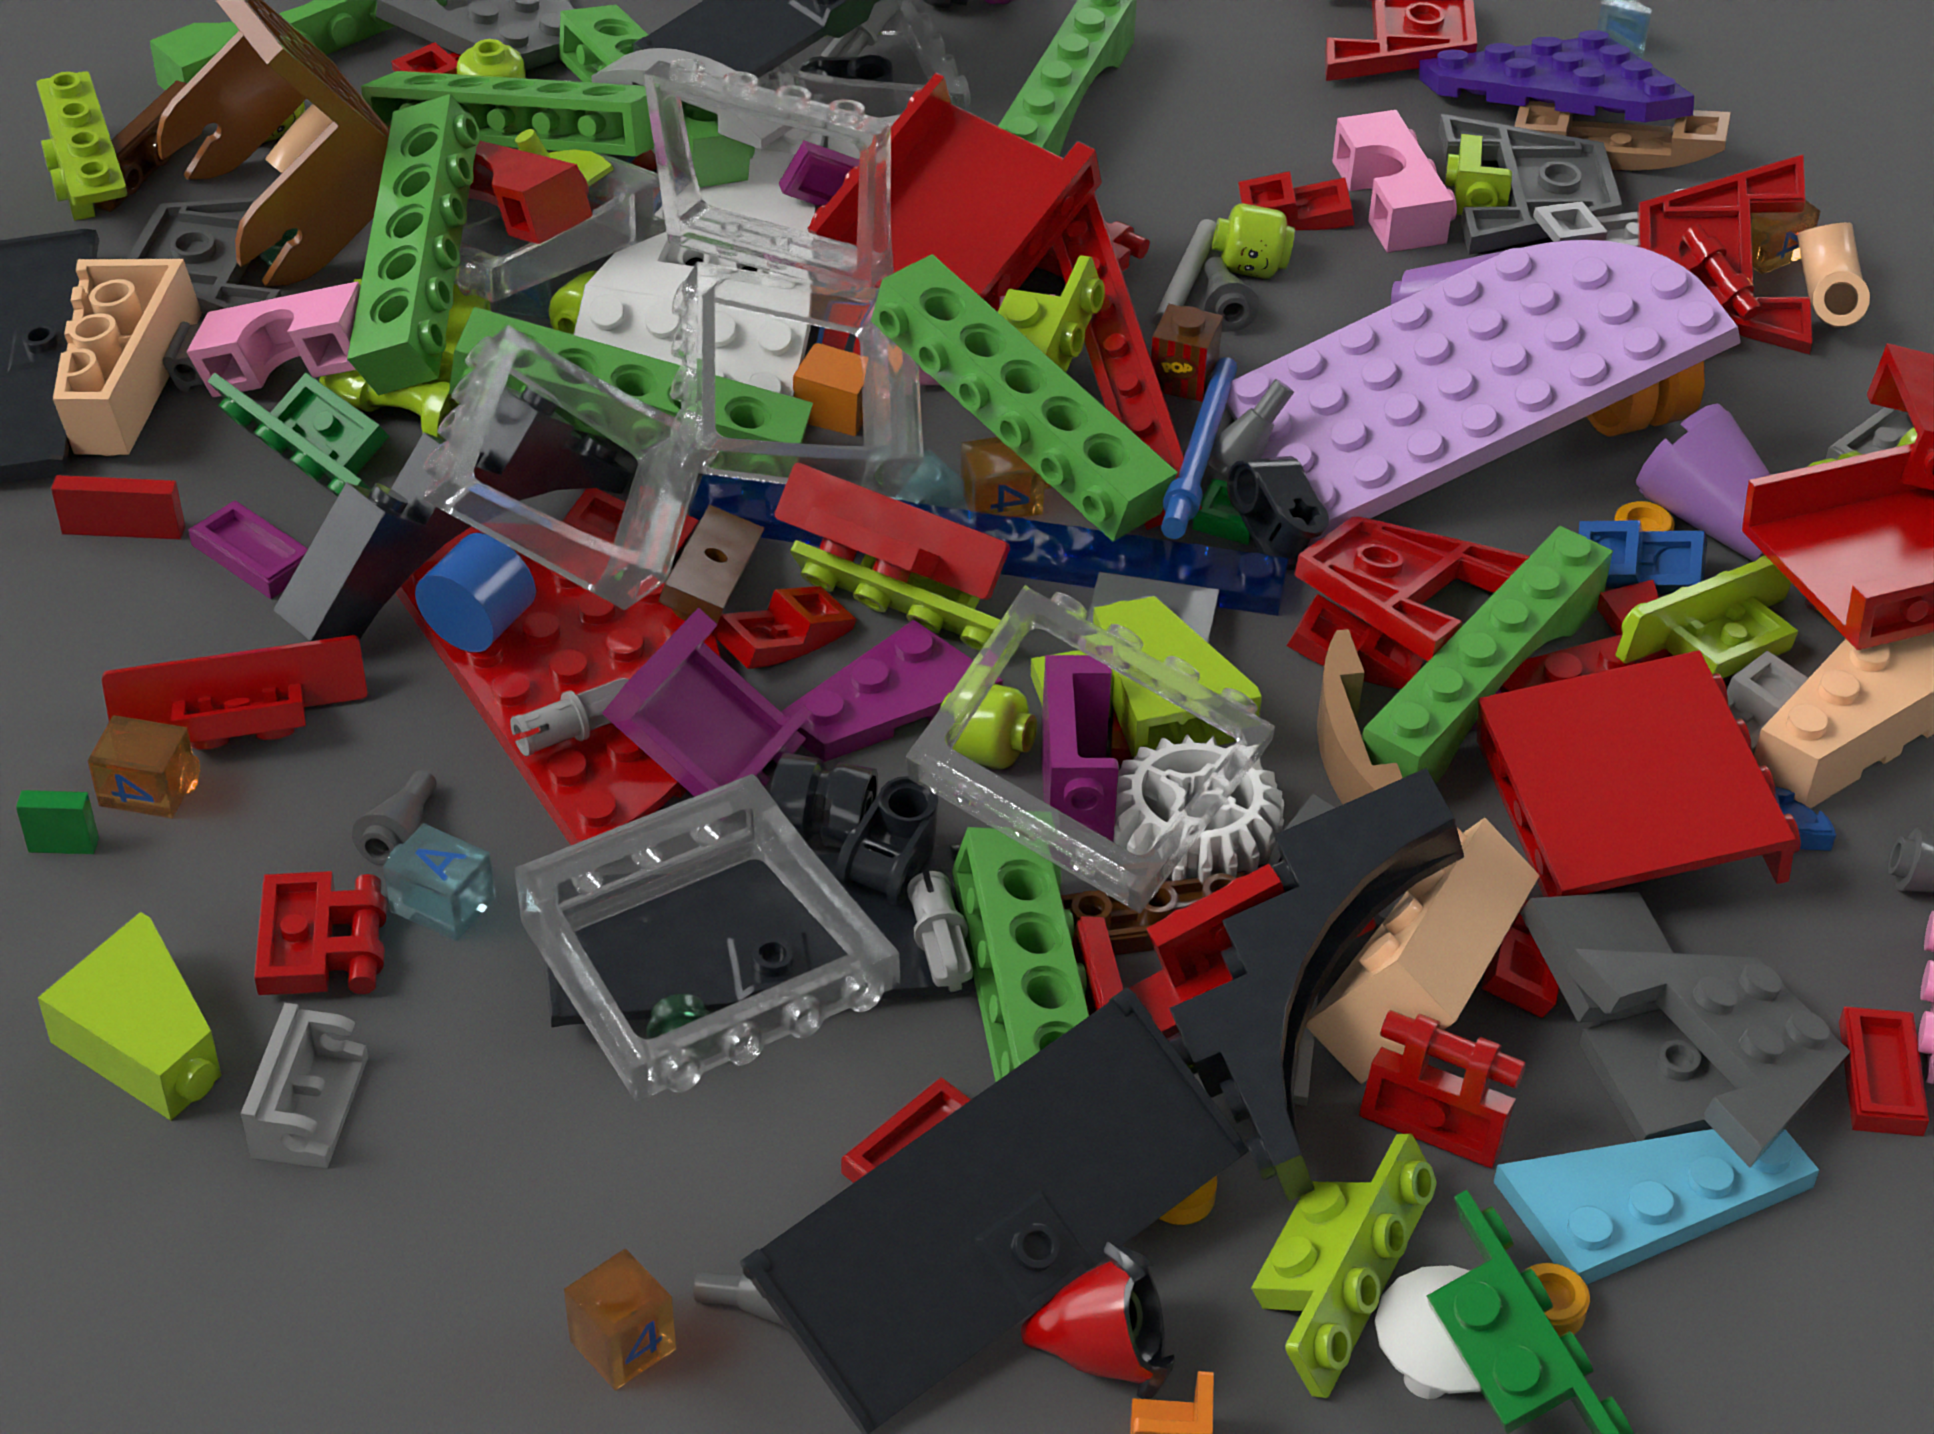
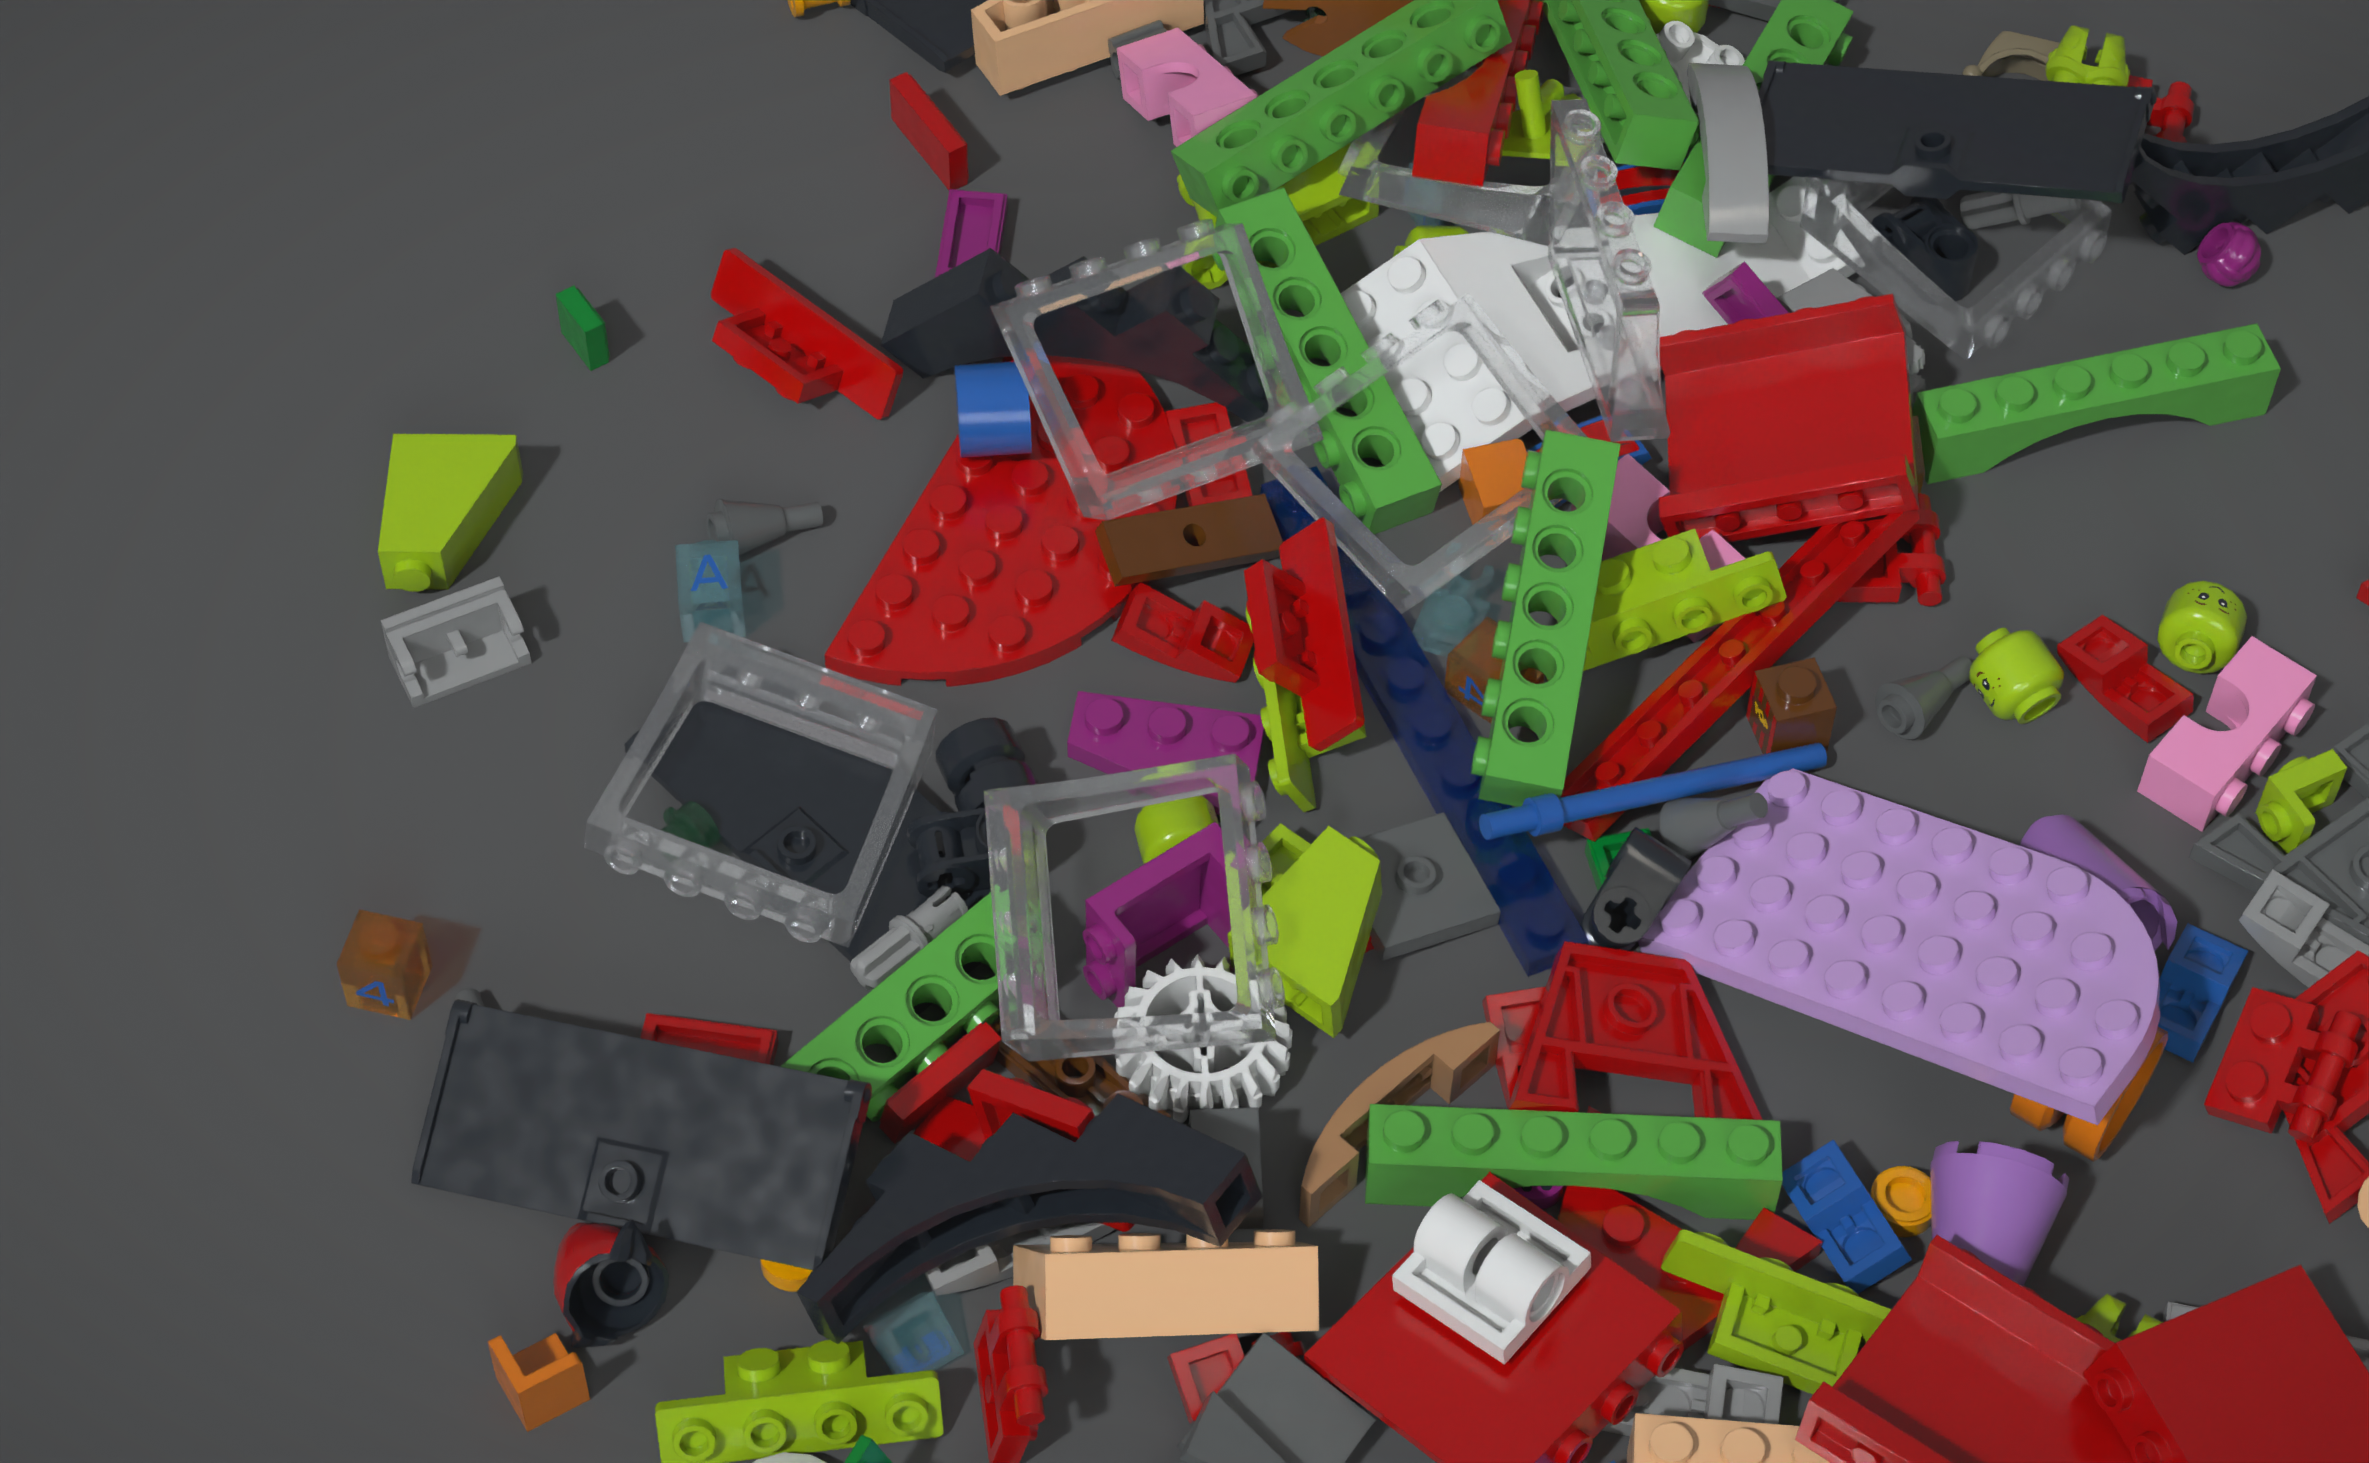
camera: 55 degrees right, 10 degrees up
clear orange brick [87,715,200,819] -> none
green bracket [208,373,390,497] -> none
red plate [254,871,387,995] -> none
light grey axle [510,678,629,756] -> none
magenta panel [602,608,812,817] -> none
light grey bar [1153,219,1216,327] -> none
none -> clear light blue slope [863,1291,964,1374]
none -> white plate [1392,1180,1591,1365]
none -> lime head [2157,581,2247,674]

